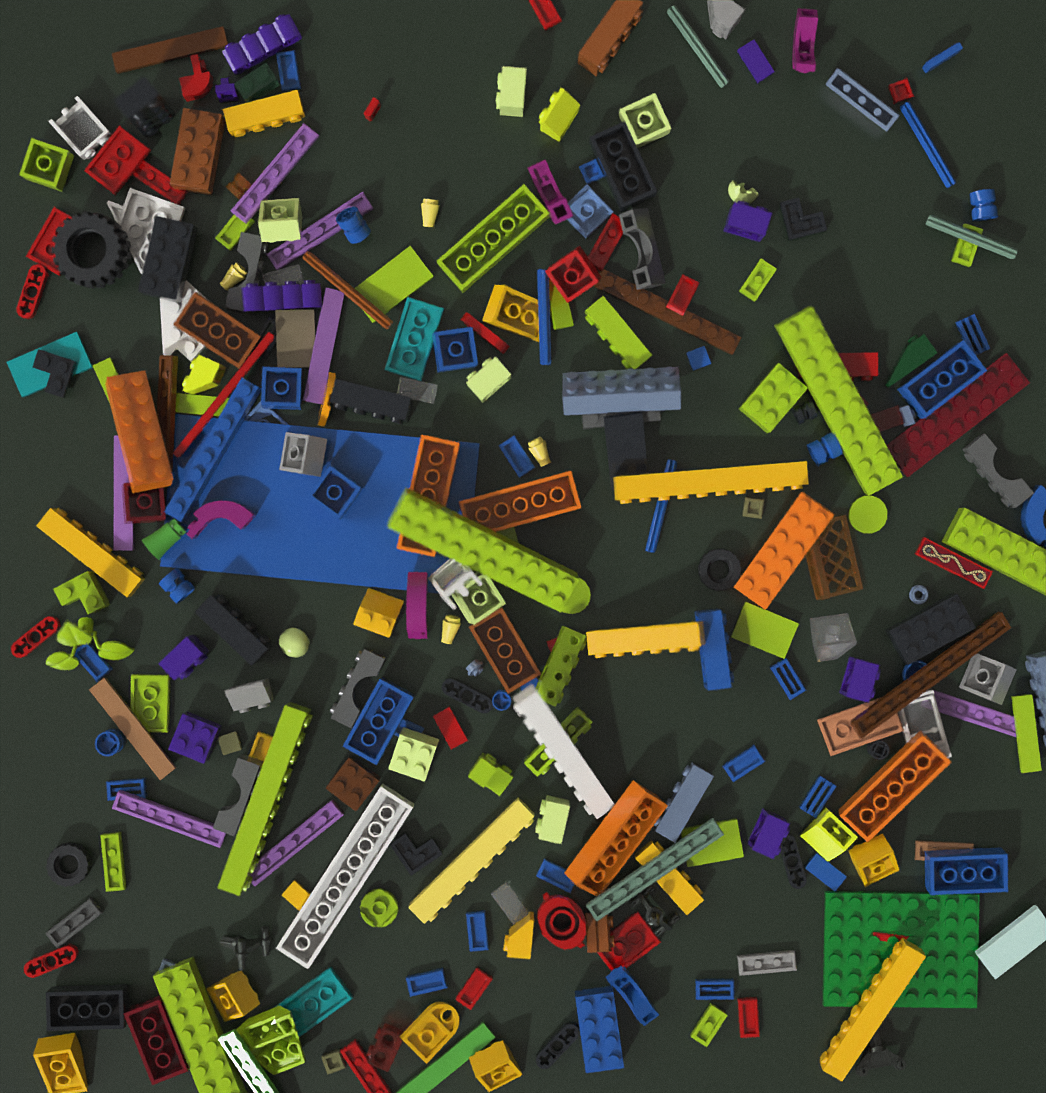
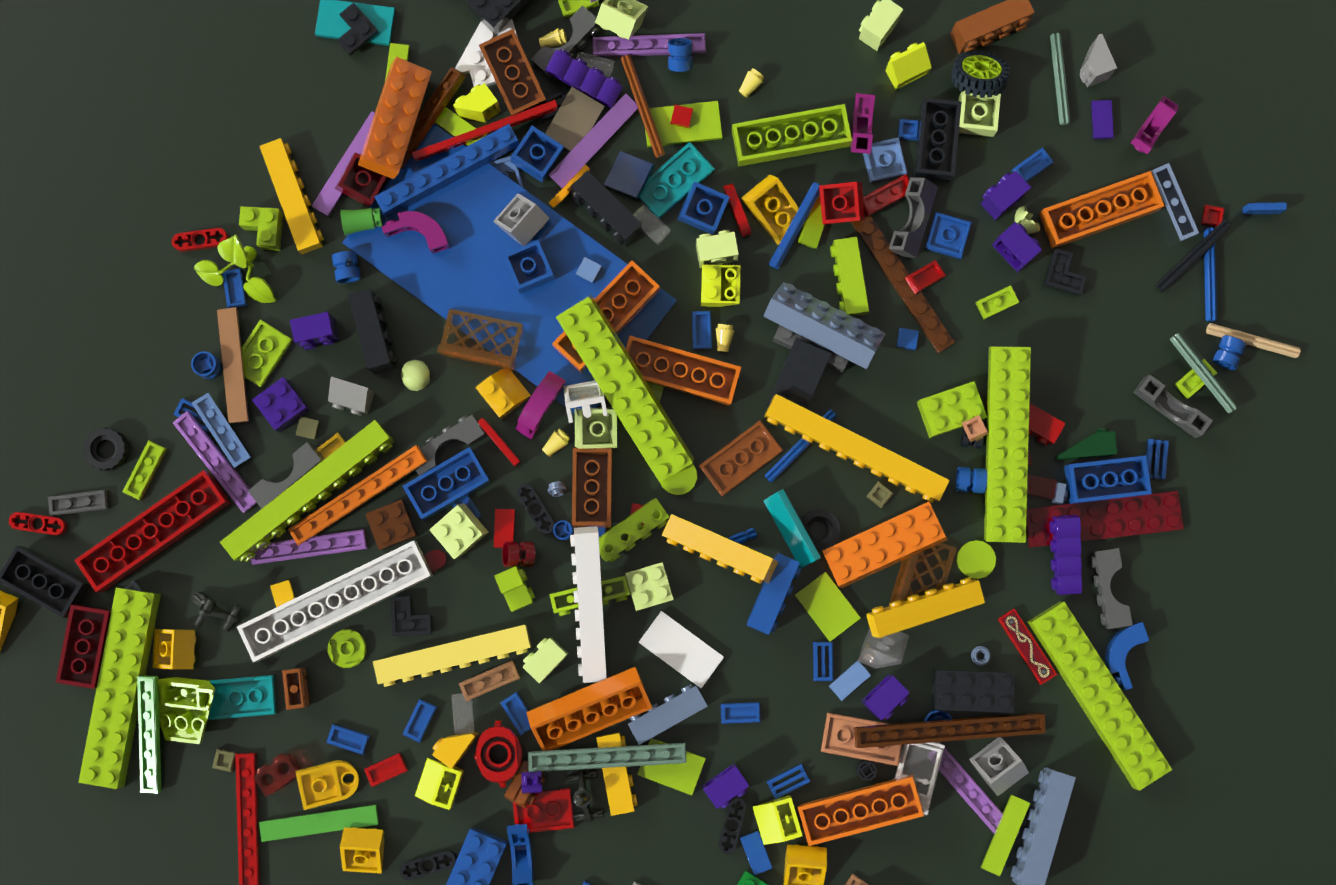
camera: 30 degrees right, 5 degrees down
none -> red brick [74,470,231,592]
none -> medium blue plate [192,393,251,468]
none -> dark orange brick [282,667,310,710]
none -> orange tile [288,445,428,546]
none -> neon yellow slope [415,758,465,810]
none -> dark red tile [423,549,447,572]
none -> clear orange fence [437,309,523,370]
none -> medium nougat tile [459,660,520,701]
none -> red tile [478,418,521,467]
none -> dark red wheel [502,542,535,567]
none -> dark purple tile [521,771,542,794]
none -> medium blue tile [576,257,602,283]
none -> dark blue tile [604,151,655,200]
none -> yellowish green brick [625,562,674,611]
none -> white tile [639,611,724,688]
none -> red tile [670,105,693,128]
none -> dark orange tile [699,420,783,497]
none -> neon yellow slope [701,265,741,307]
none -> blue axle [729,528,757,544]
none -> teal tile [764,489,821,568]
none -> medium blue tile [829,660,871,701]
none -> yellow brick [866,577,985,638]
none -> blue tile [924,212,972,259]
none -> black wheel [951,50,1010,98]
none -> nougat tile [962,415,988,442]
none -> dark purple brick [981,171,1031,221]
none -> blue tile [1011,147,1054,182]
none -> orange brick [1039,171,1164,249]
none -> dark purple brick [1050,515,1082,595]
none -> dark grey arch [1133,375,1213,438]
none -> black axle [1156,219,1232,292]
none -> tan axle [1206,323,1301,358]

